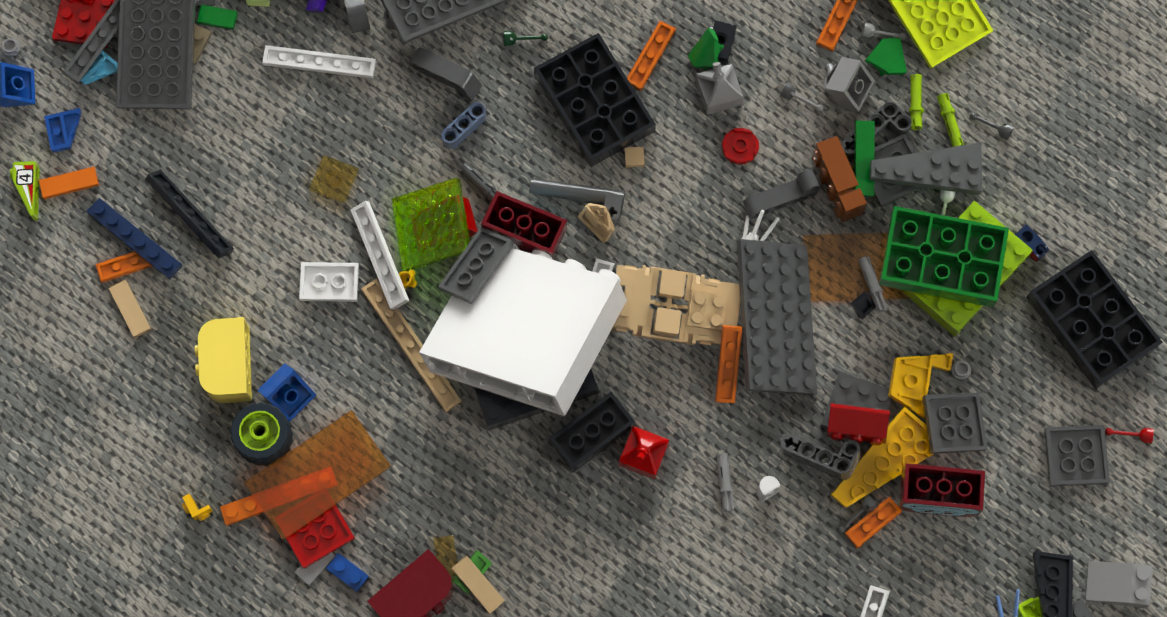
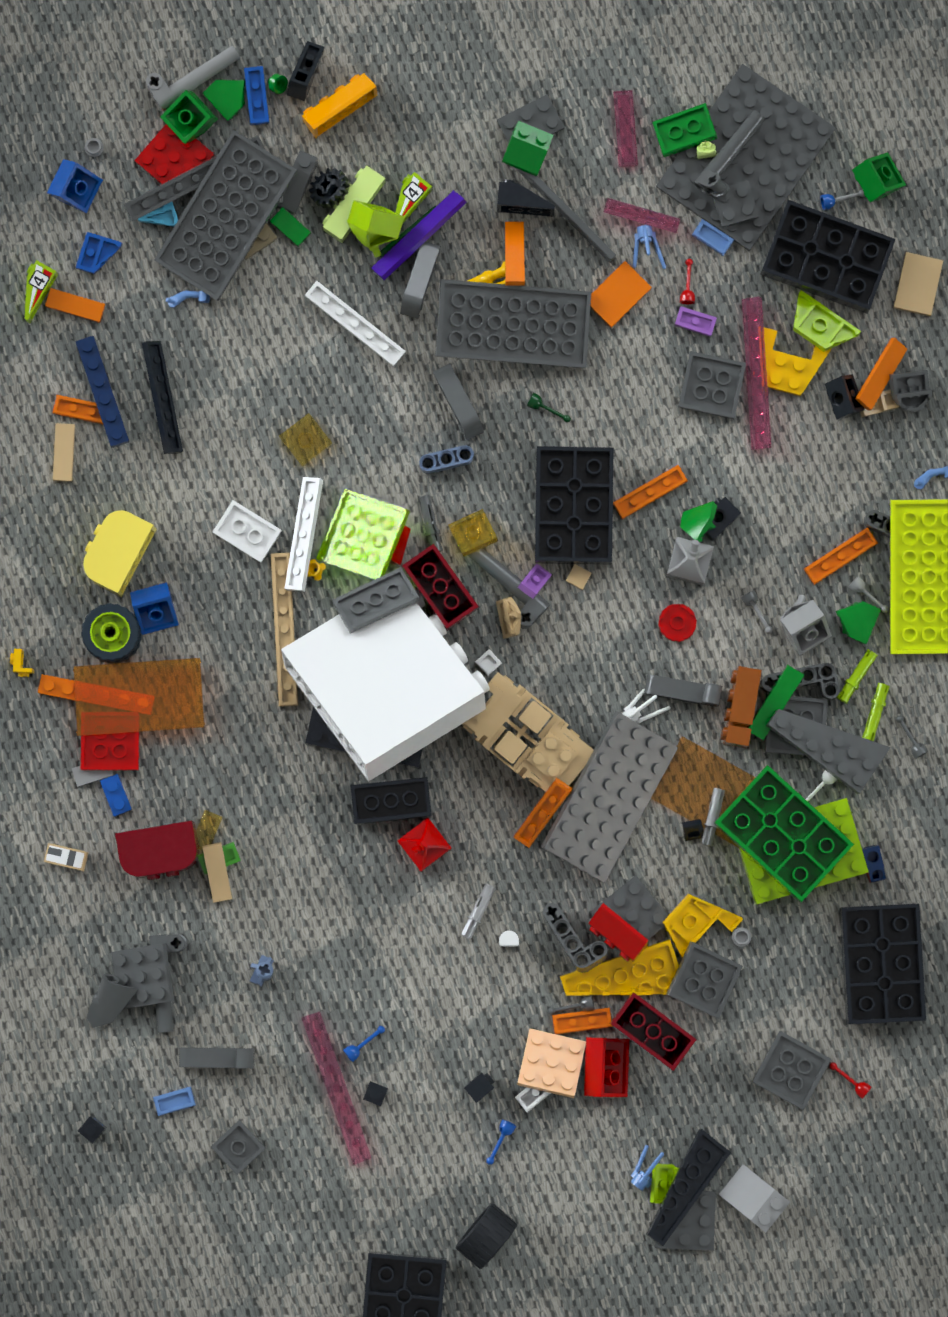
camera: 30 degrees right, 10 degrees up
none -> medium blue piece [166,290,210,307]
none -> clear yellow tile [448,509,498,557]
none -> medium lavender plate [517,564,552,599]
none -> light nougat plate [517,1029,586,1098]
none -> red slope [584,1037,630,1097]

